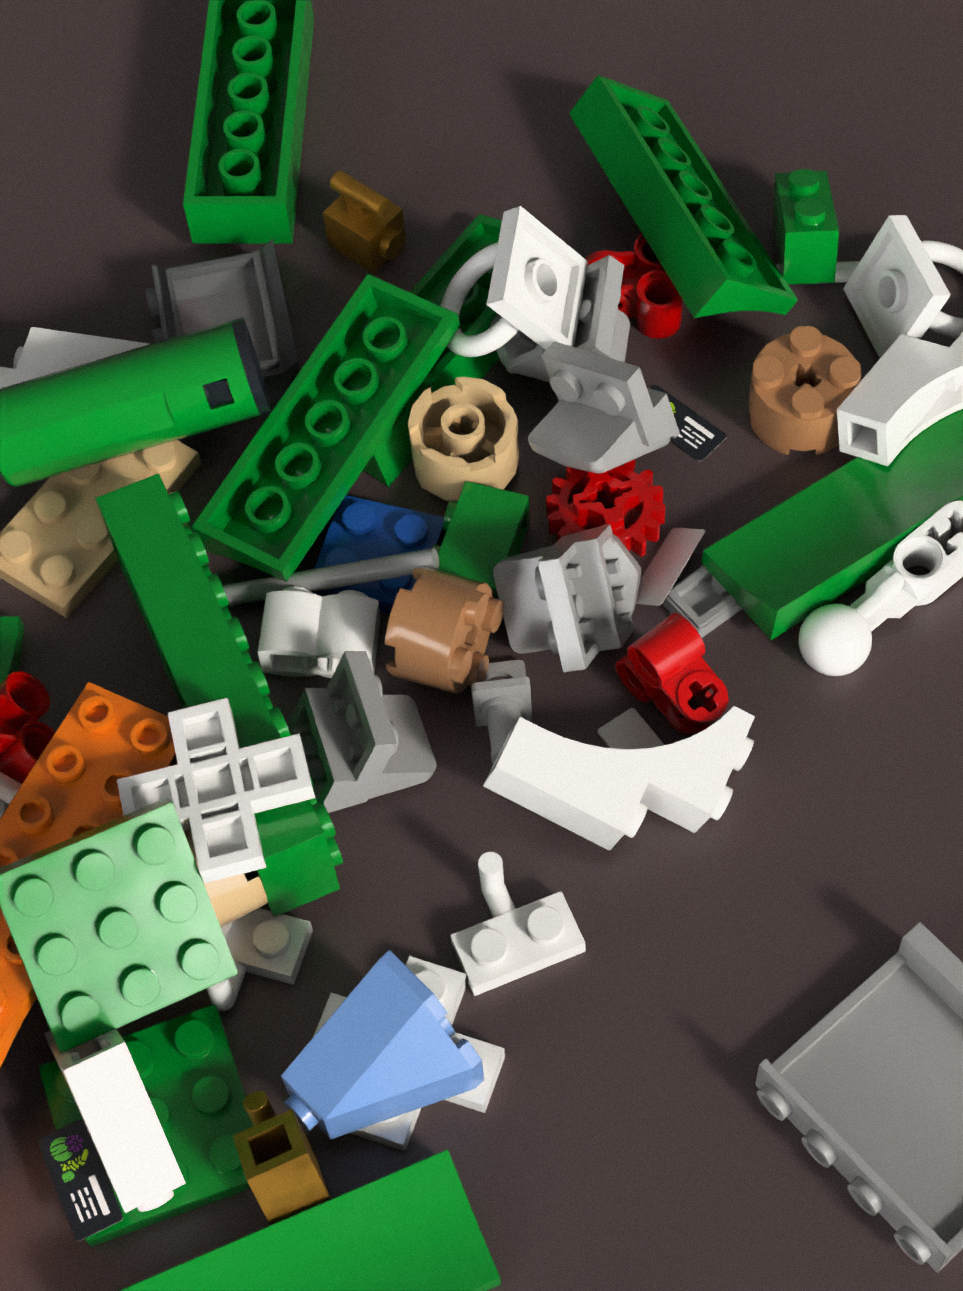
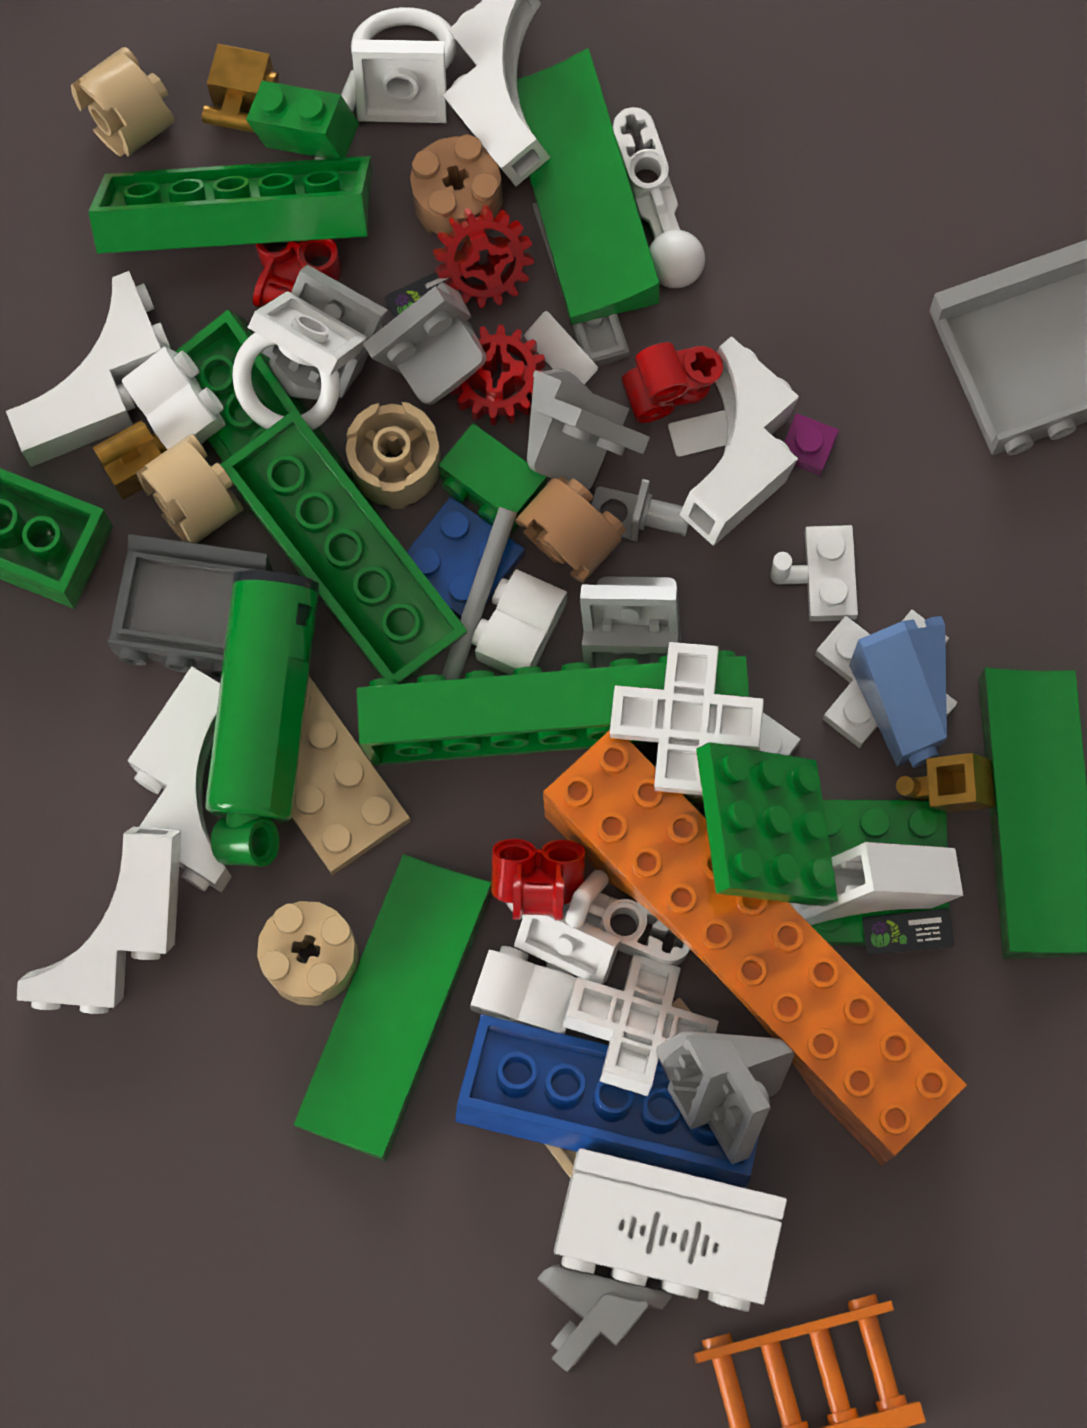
camera: 70 degrees left, 15 degrees up
none -> white arch [6,271,171,467]
none -> tan brick [71,47,175,157]
none -> white brick [122,346,225,450]
none -> tan brick [136,434,243,543]
none -> pearl gold brick [202,44,279,133]
none -> red gear [433,205,534,308]
none -> magenta plate [784,413,839,476]

